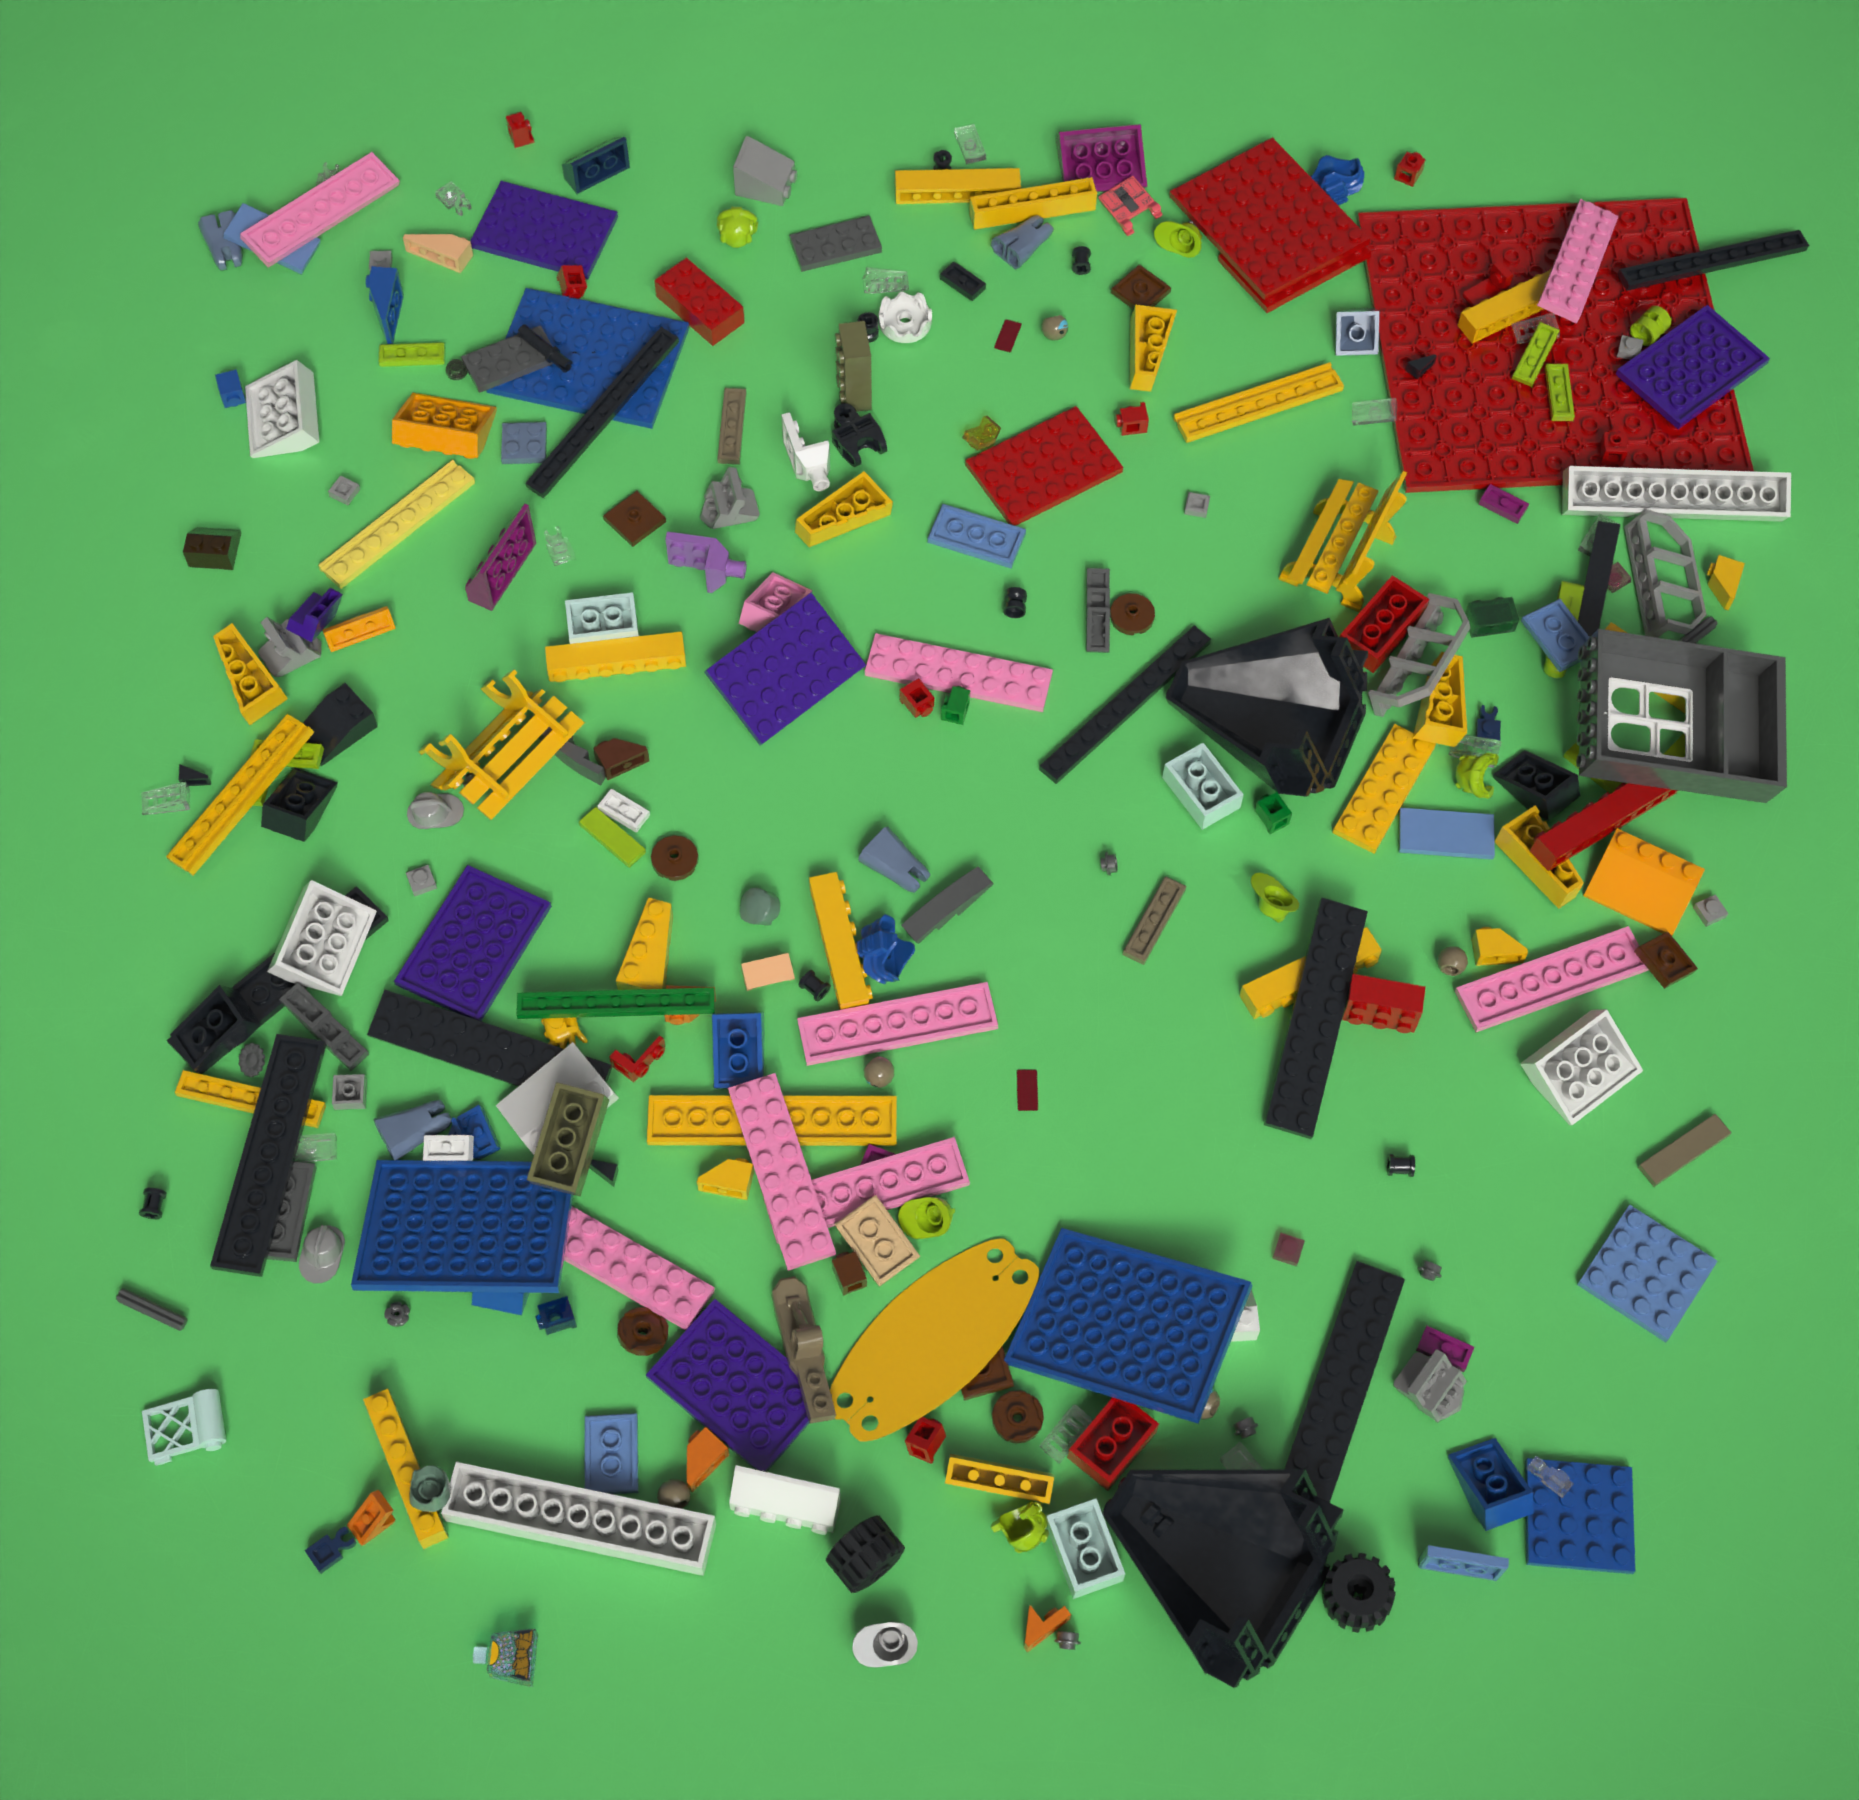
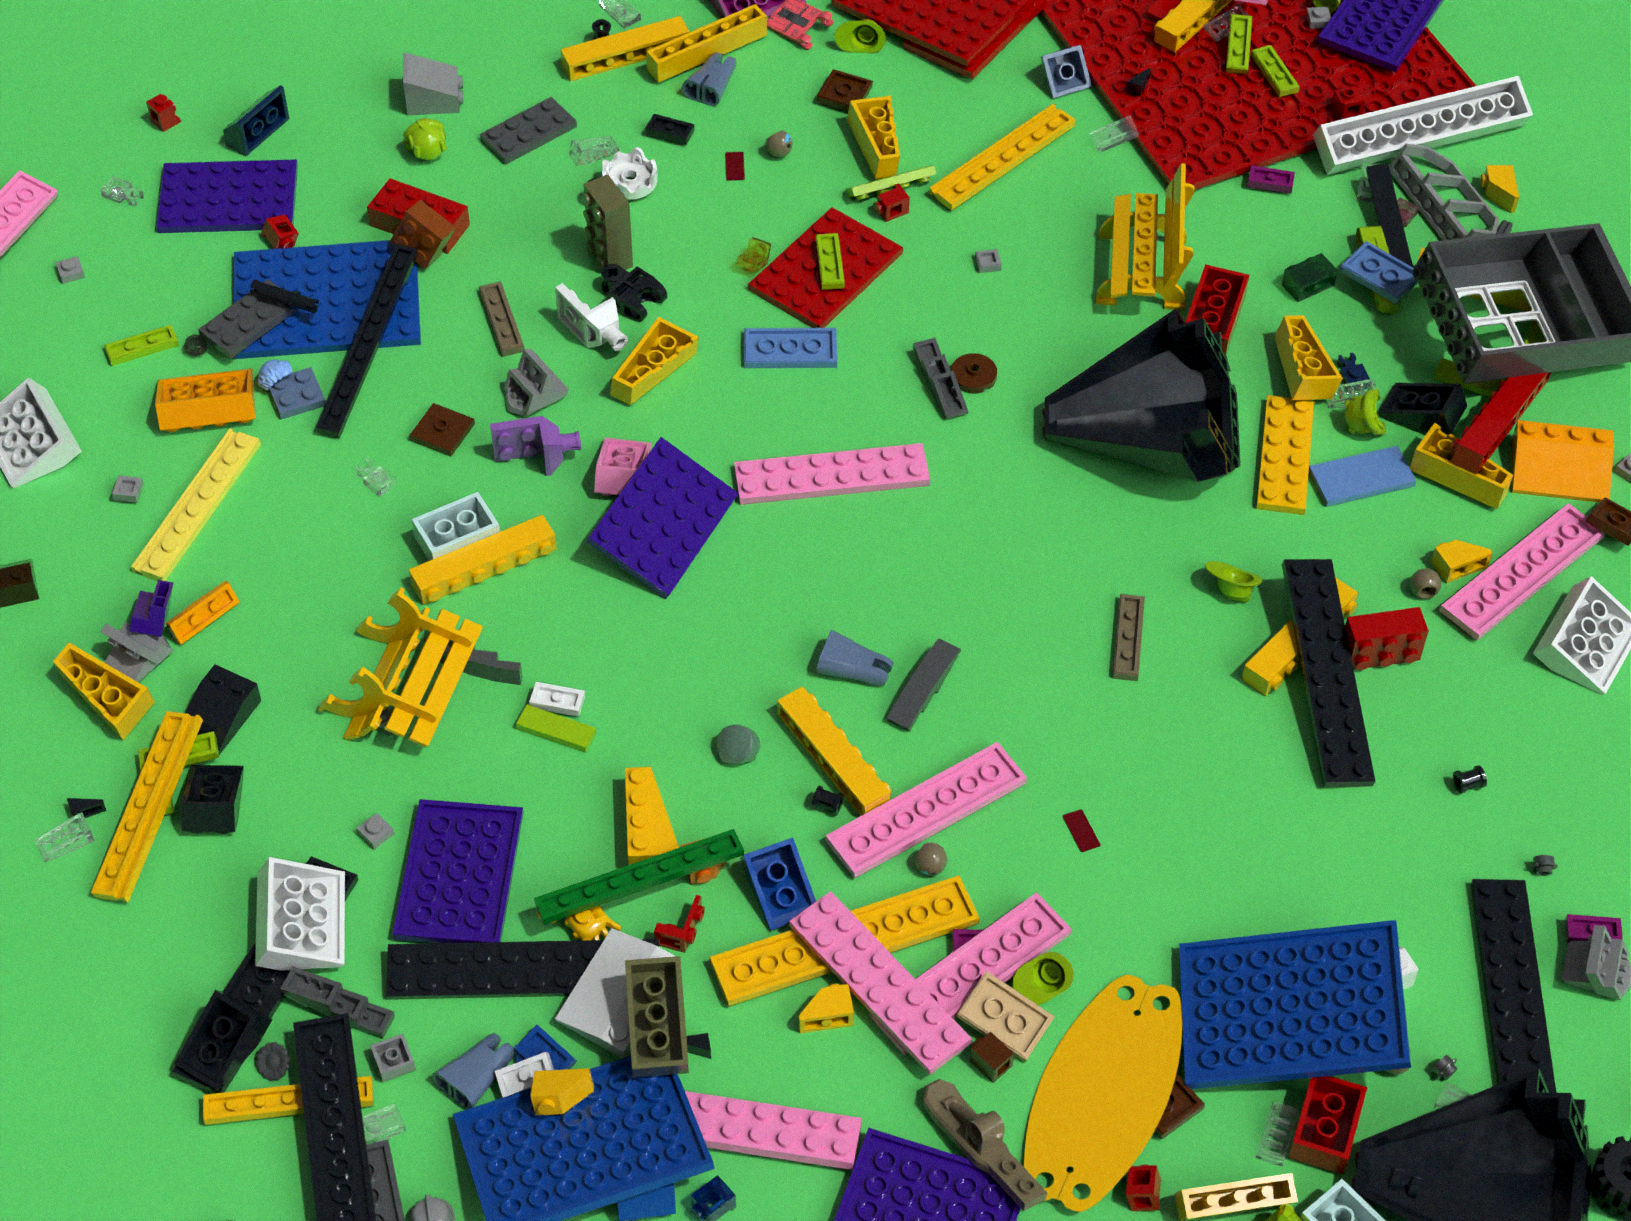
camera: 20 degrees left, 10 degrees down
blue slope [366,266,404,344] -> none
light nougat slope [403,234,473,273] -> none
light grey piece [407,792,464,829] -> none
magenta slope [465,504,536,611] -> none
copper slope [593,738,649,780] -> none
reddish brown plate [617,1307,668,1356] -> none
reddish brown plate [651,835,699,881] -> none
light nougat hinge [741,953,795,991] -> none
blue piece [857,914,915,984] -> none
red brick [900,678,934,718] -> none
green brick [941,686,971,725] -> none
reddish brown plate [992,1390,1044,1443] -> none
black wheel [1003,587,1027,618] -> none
black plate [1039,625,1211,784] -> none
black bush [1072,246,1091,275] -> none
flat silver plate [1101,852,1118,875] -> none
light aqua brick [1162,743,1244,830] -> none
green brick [1255,792,1292,834] -> none
clear pink plate [1272,1233,1305,1267] -> none
light grey plate [1368,593,1470,717] -> none
none -> light blue hair [257,360,292,390]
none -> dark orange brick [390,200,456,270]
none -> yellow slope [530,1068,594,1115]
none -> lime tile [815,233,845,290]
none -> lime plate [846,165,936,200]

